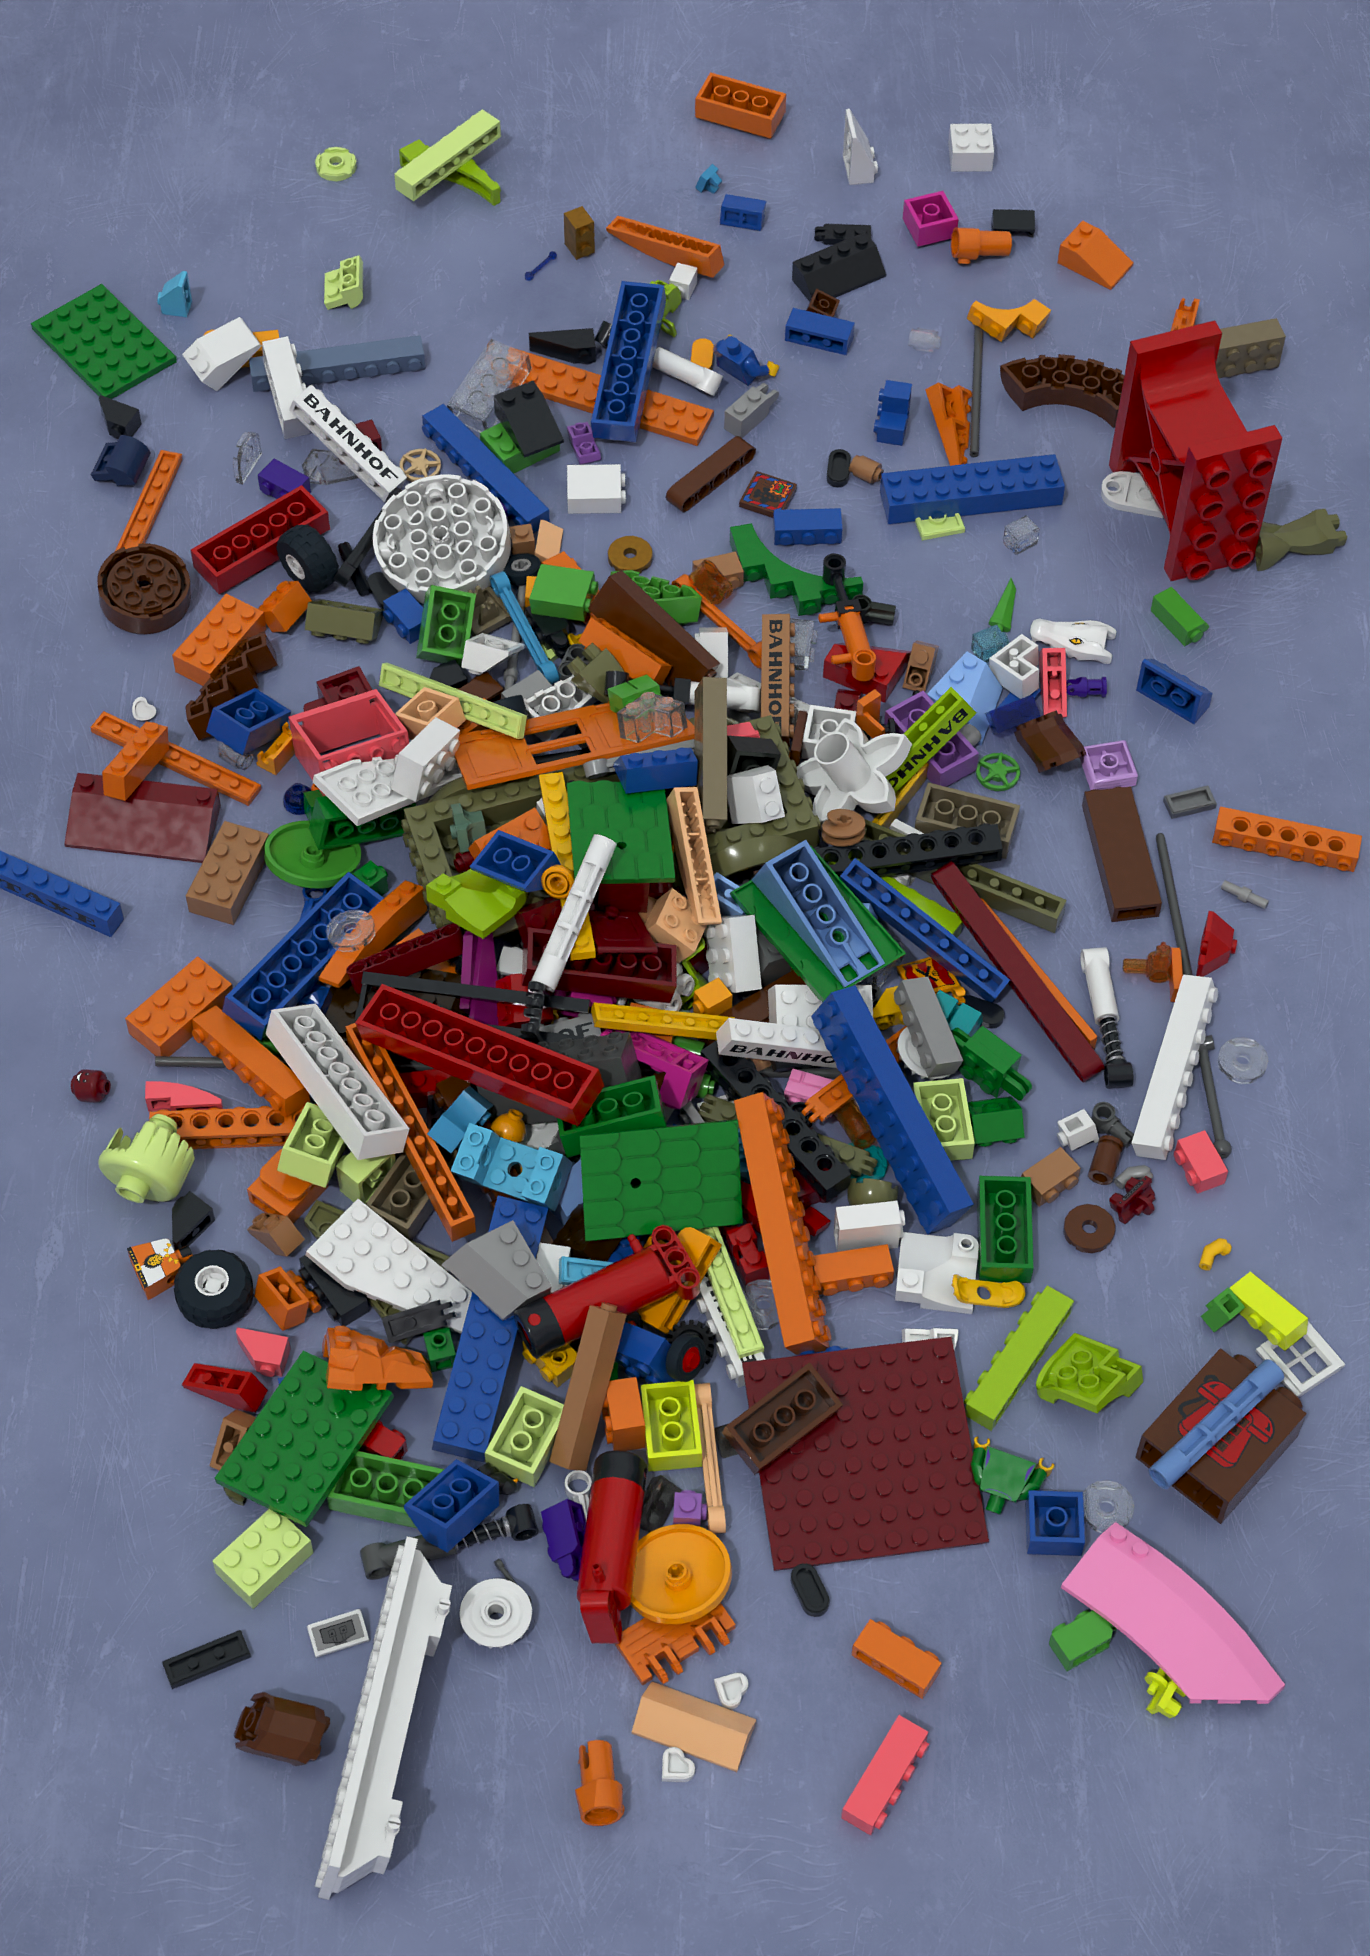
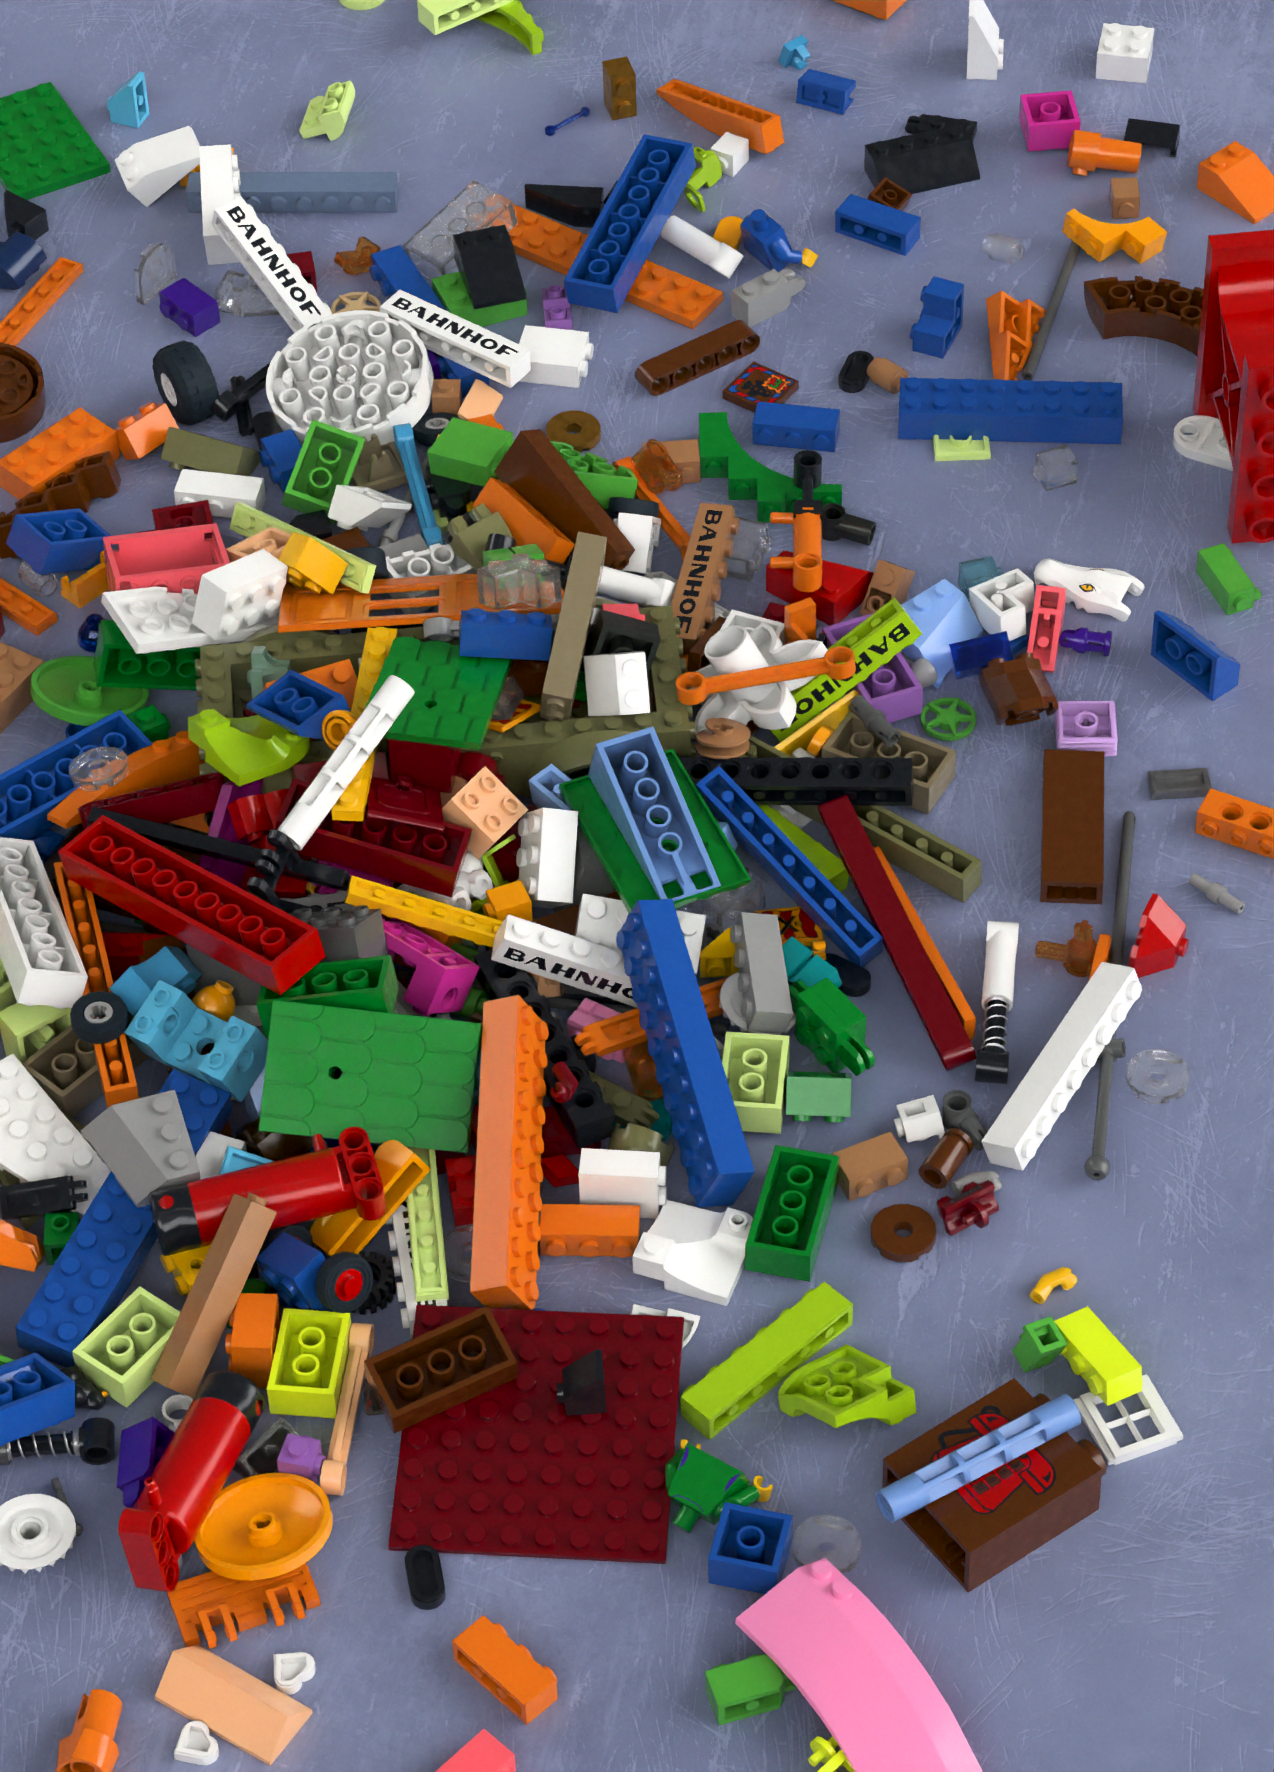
camera: 15 degrees right, 10 degrees down
red brick [190,485,330,595] -> none
light nougat slope [666,787,722,925] -> none
yellow piece [951,1274,1025,1308] -> none
bright green bar [989,578,1016,638] -> none
coral brick [1174,1130,1228,1194] -> none
none -> black bush [70,991,129,1044]
none -> white brick [174,469,266,518]
none -> red brick [227,789,289,844]
none -> yellow brick [278,532,349,594]
none -> clear orange bracket [334,237,380,275]
none -> white brick [380,290,531,388]
none -> dark red arm [550,1061,579,1103]
none -> black slope [556,1349,607,1416]
none -> black bush [608,497,659,517]
none -> orange piece [675,646,856,705]
none -> light orange tile [807,726,835,757]
none -> dark grey pin [849,695,901,747]
none -> medium nougat brick [1109,177,1140,219]

